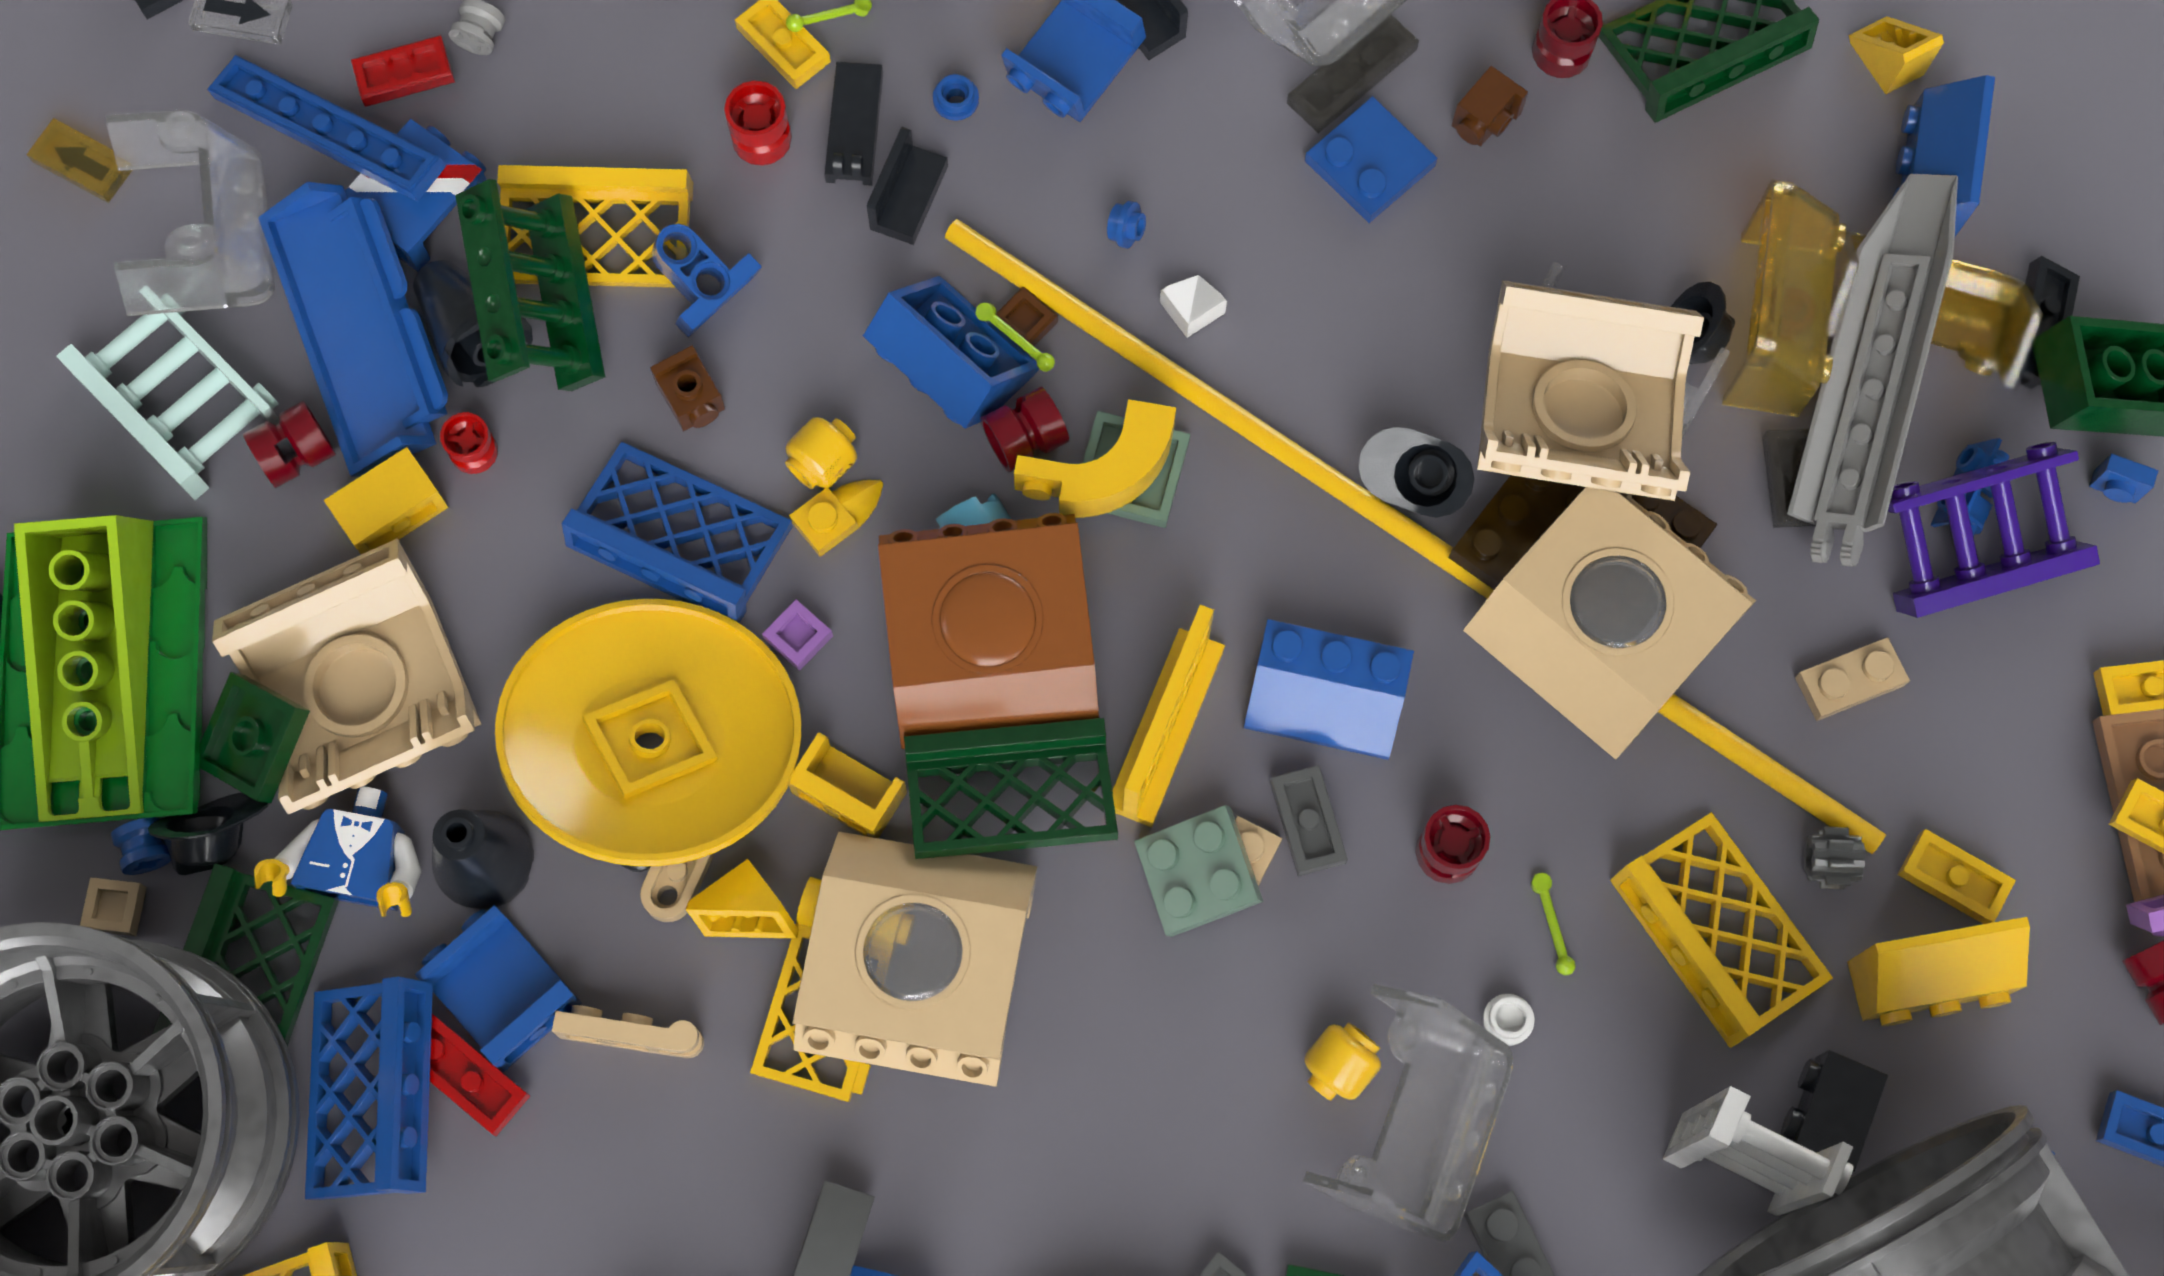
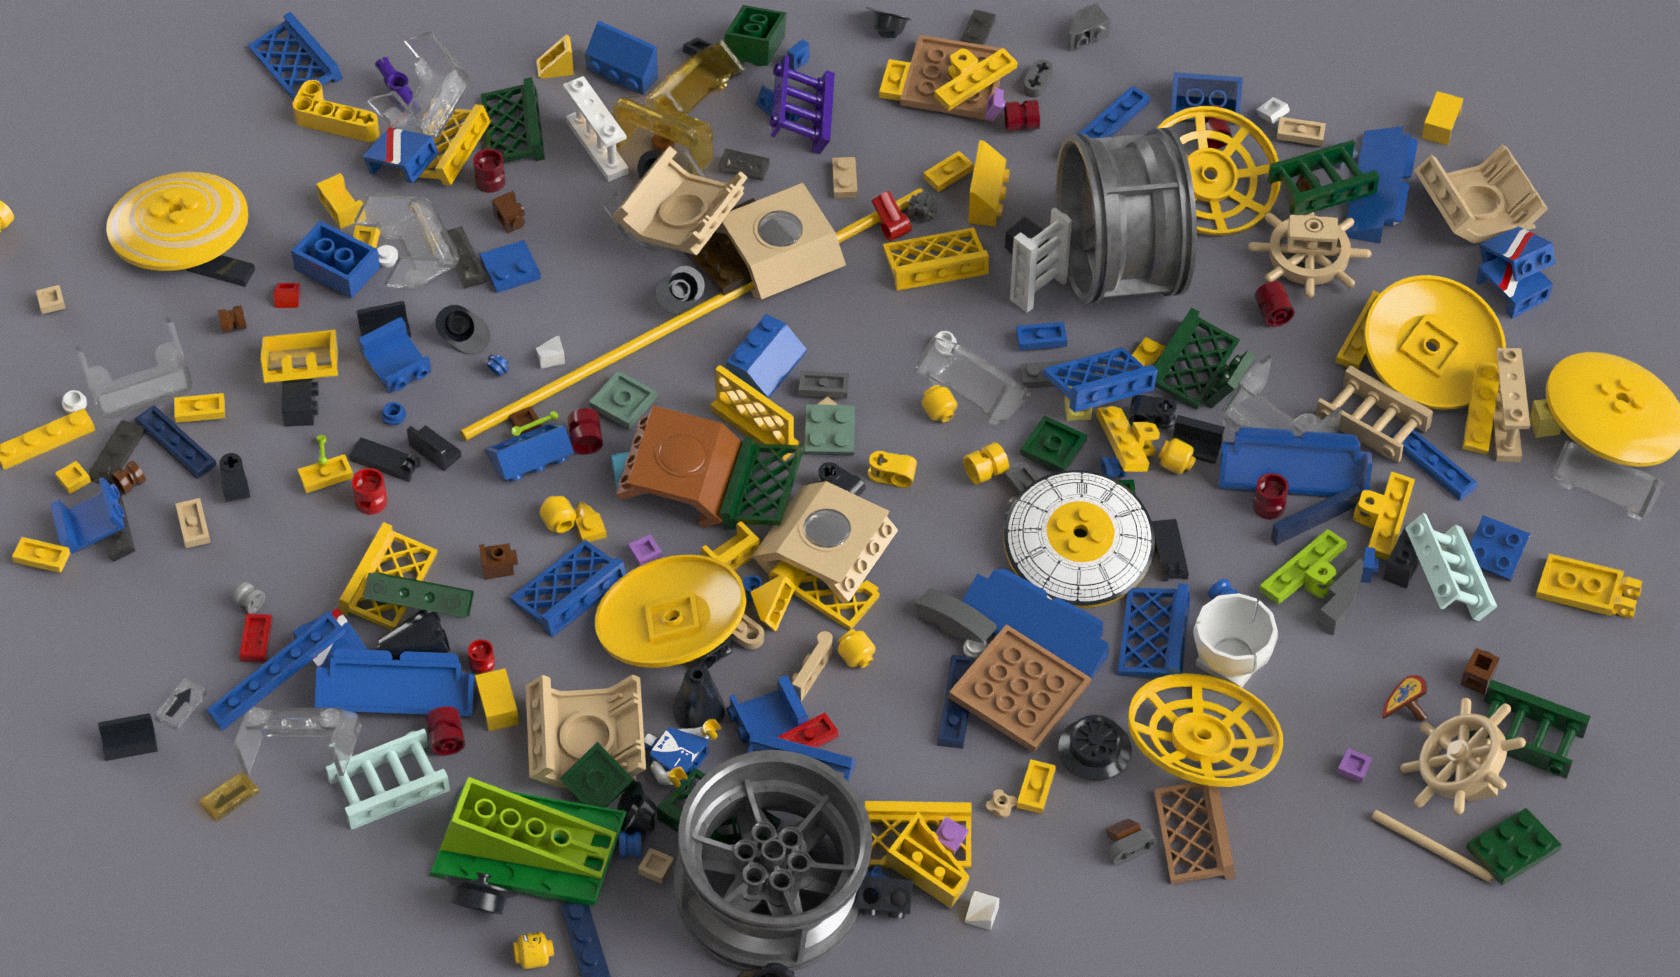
camera: 70 degrees left, 20 degrees down
blue tile [652,224,762,337] -> none
yellow arch [1014,399,1176,518] -> none
dark red wheel [1416,804,1491,884] -> none
lime hinge [1531,873,1576,975] -> none
light grey hinge [1787,174,1958,567] -> none
none -> black piece [436,305,490,354]
none -> white fence [563,76,629,182]
none -> blue plate [742,575,763,601]
none -> black piece [818,462,866,496]
none -> yellow head [837,629,875,669]
none -> yellow piece [868,451,917,488]
none -> red piece [871,191,912,241]
none -> yellow wheel [963,442,1009,485]
none -> blue plate [1016,322,1067,350]

